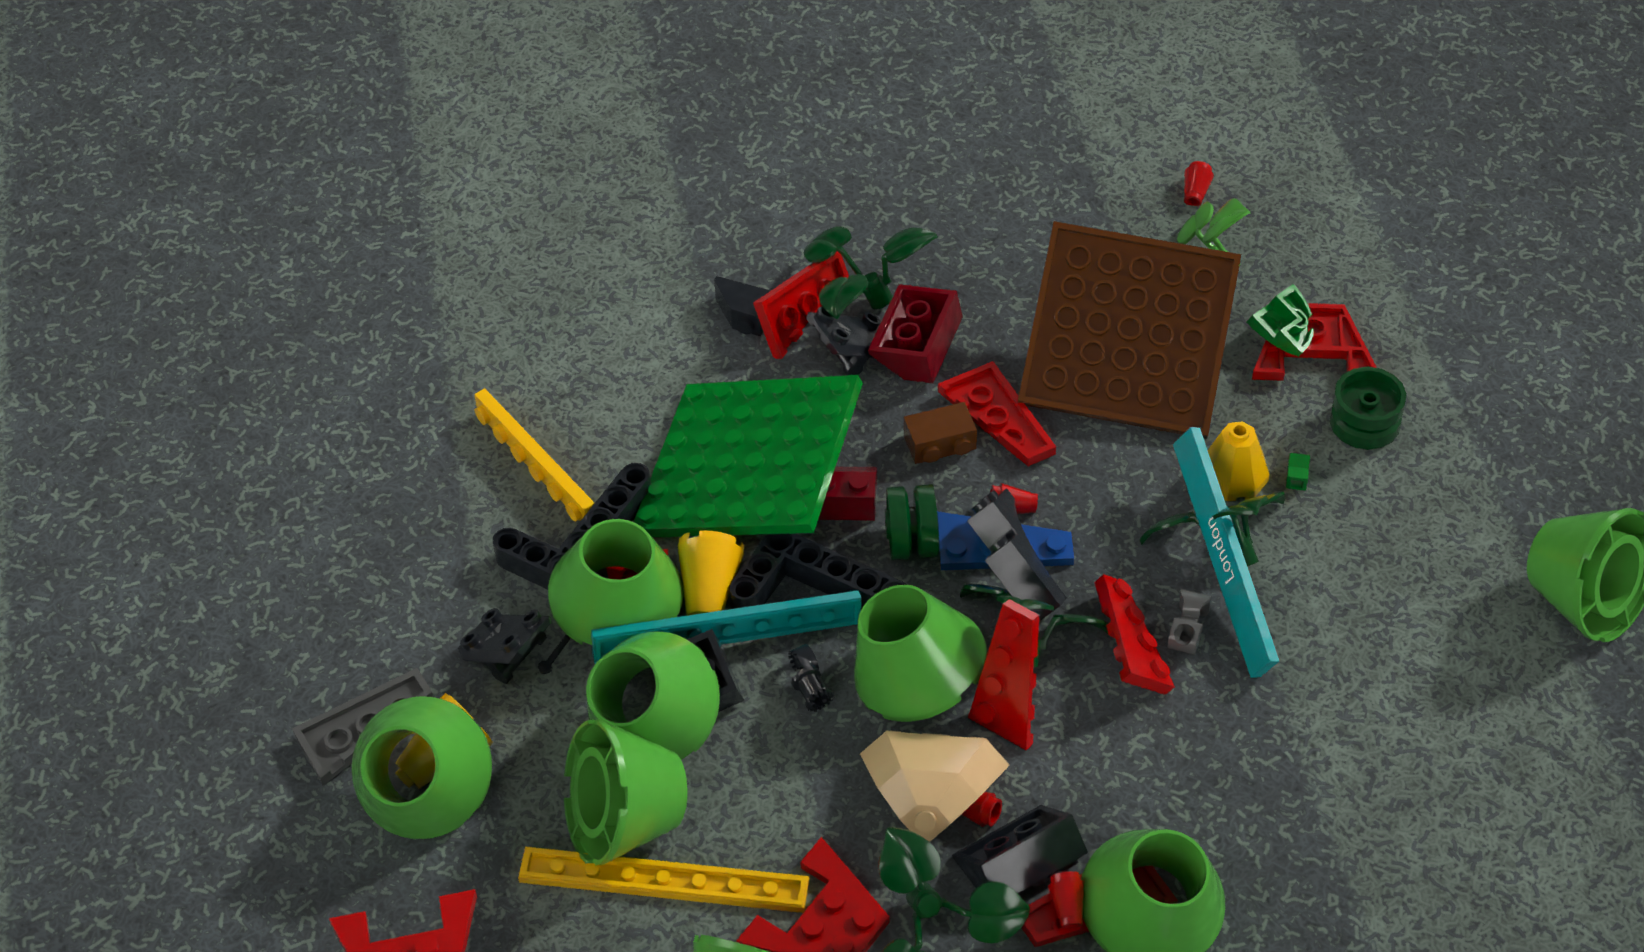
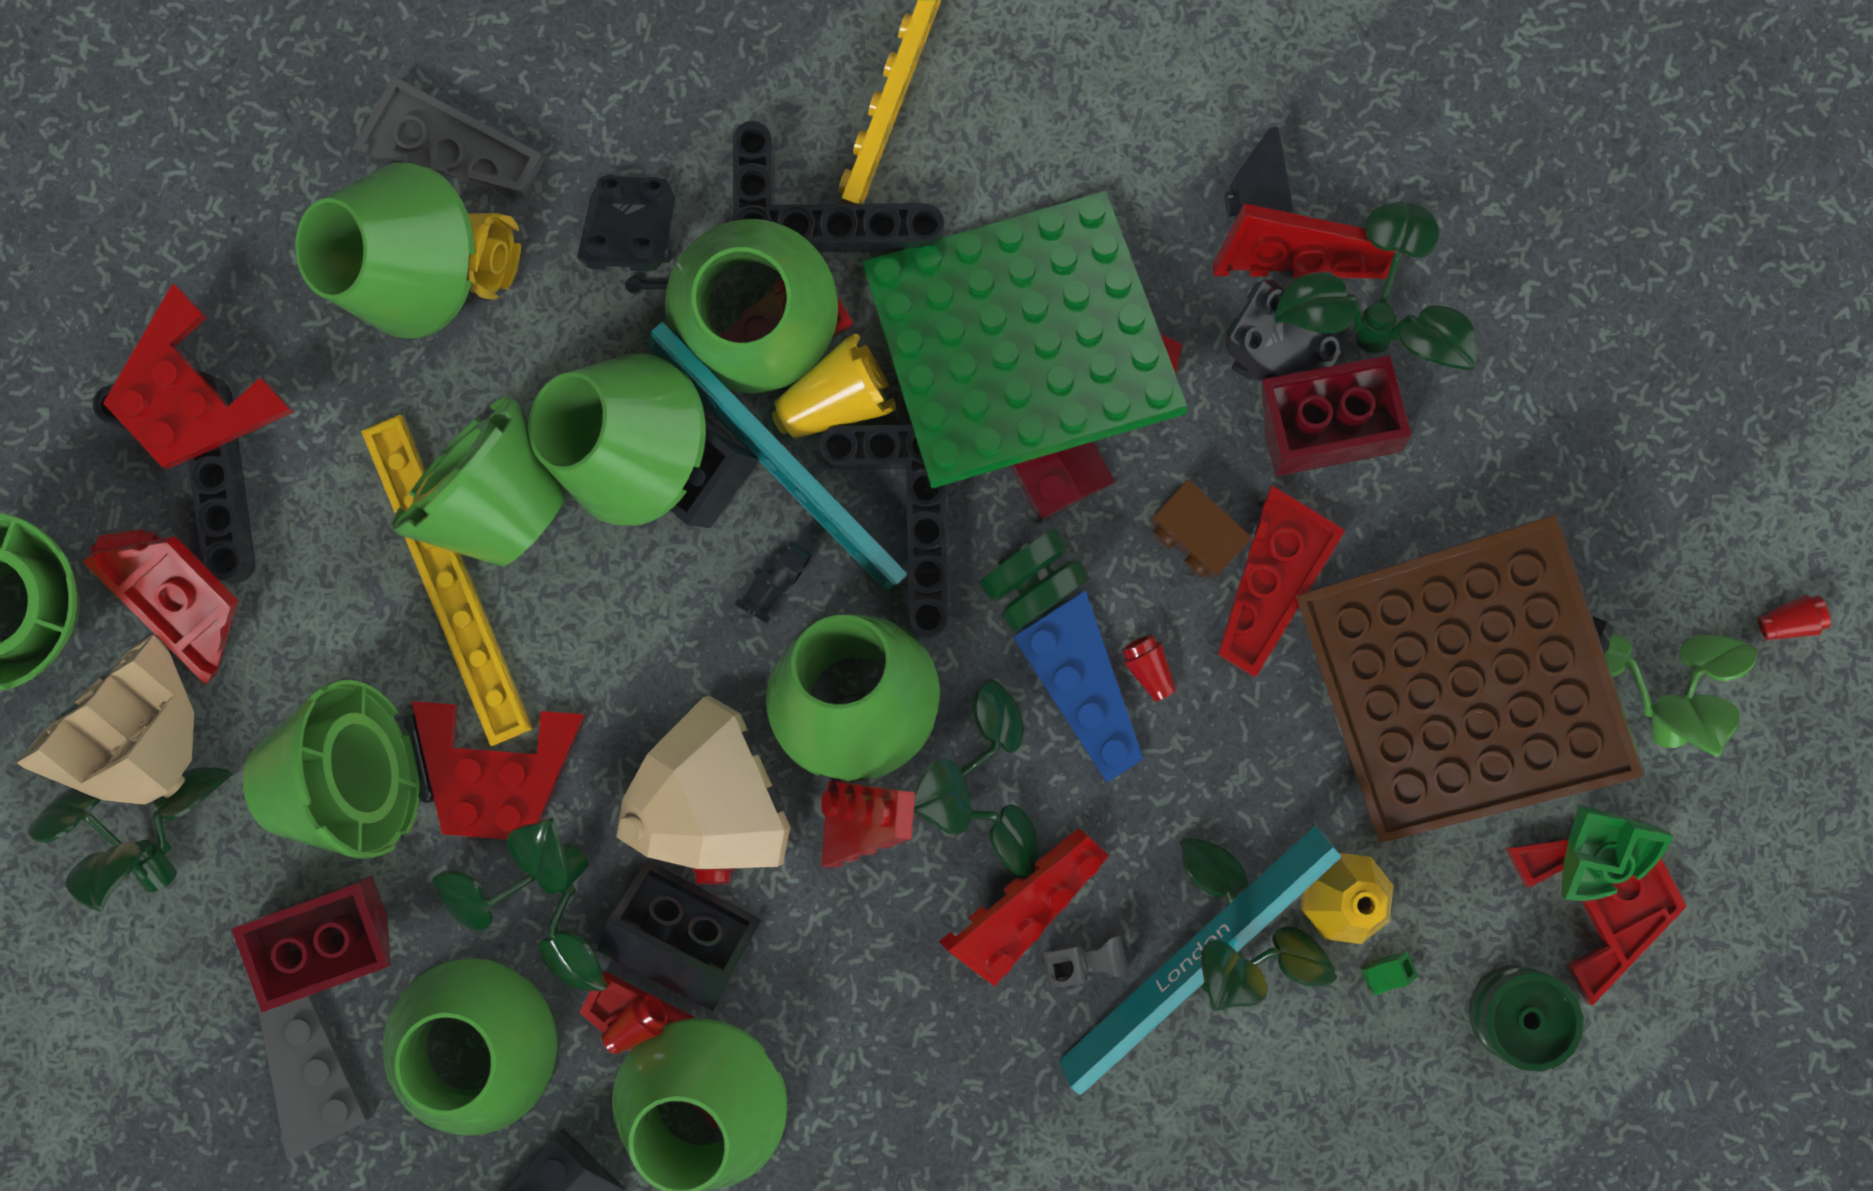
camera: 55 degrees right, 35 degrees up
black arch [967,488,1067,621] -> none

